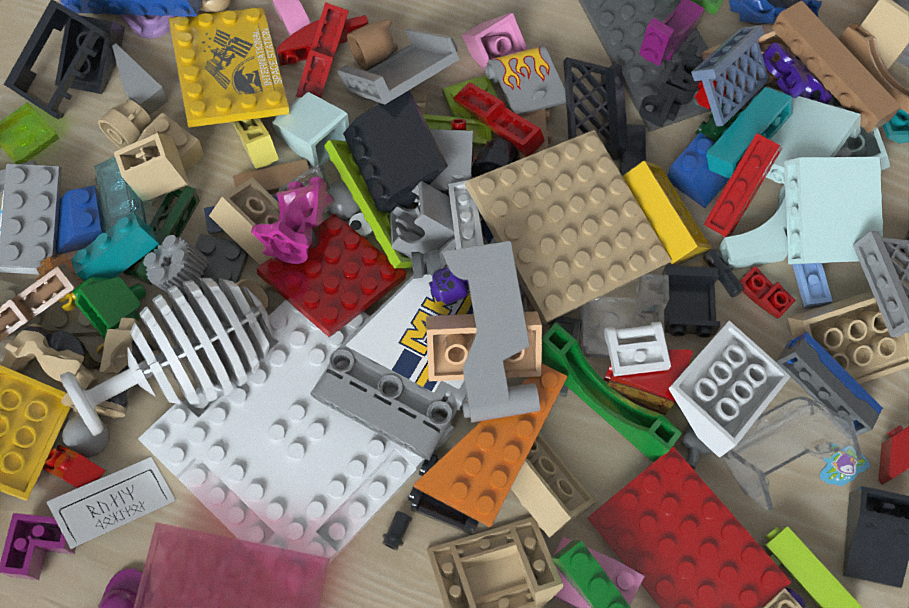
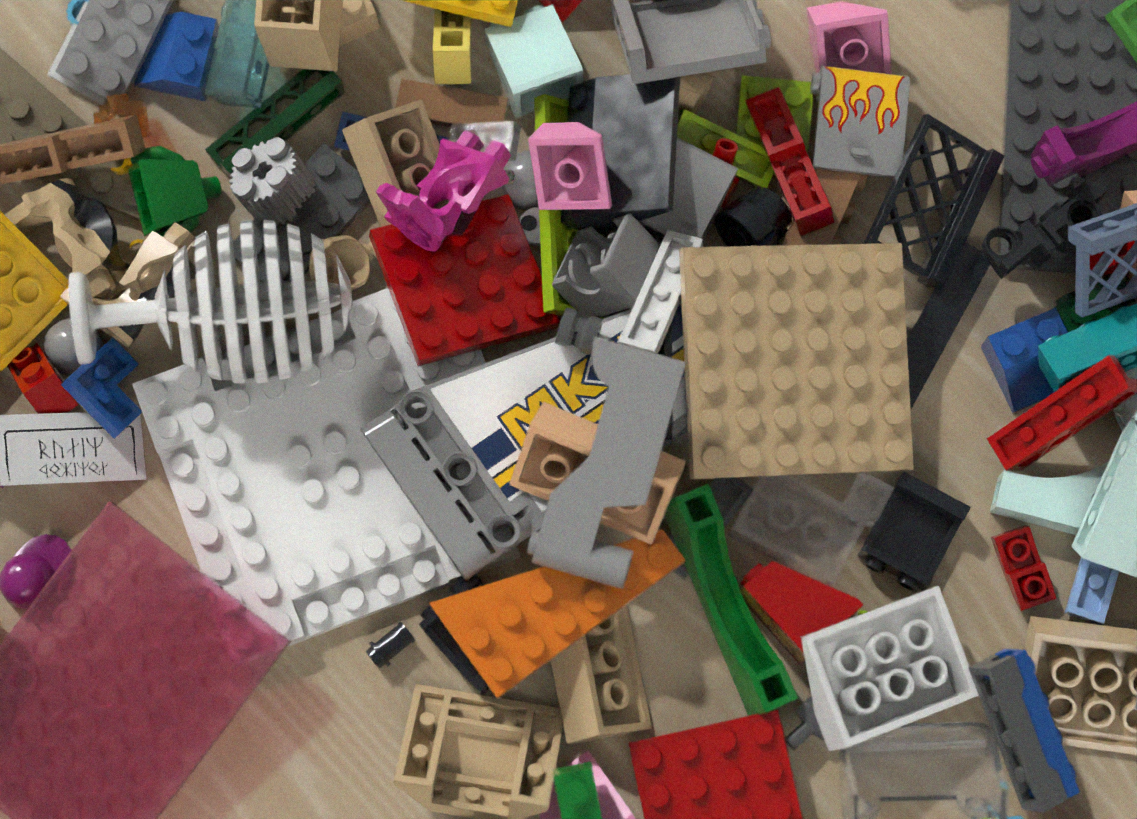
camera: 30 degrees right, 10 degrees up
teal brick [71,211,159,281] -> none
dark purple head [429,266,469,305] -> none
white plate [604,321,671,376] -> none
yellow slope [622,161,712,264] -> none
black axle [703,249,744,297] -> none
none -> blue plate [61,338,142,439]
none -> bright pink slope [528,122,612,210]

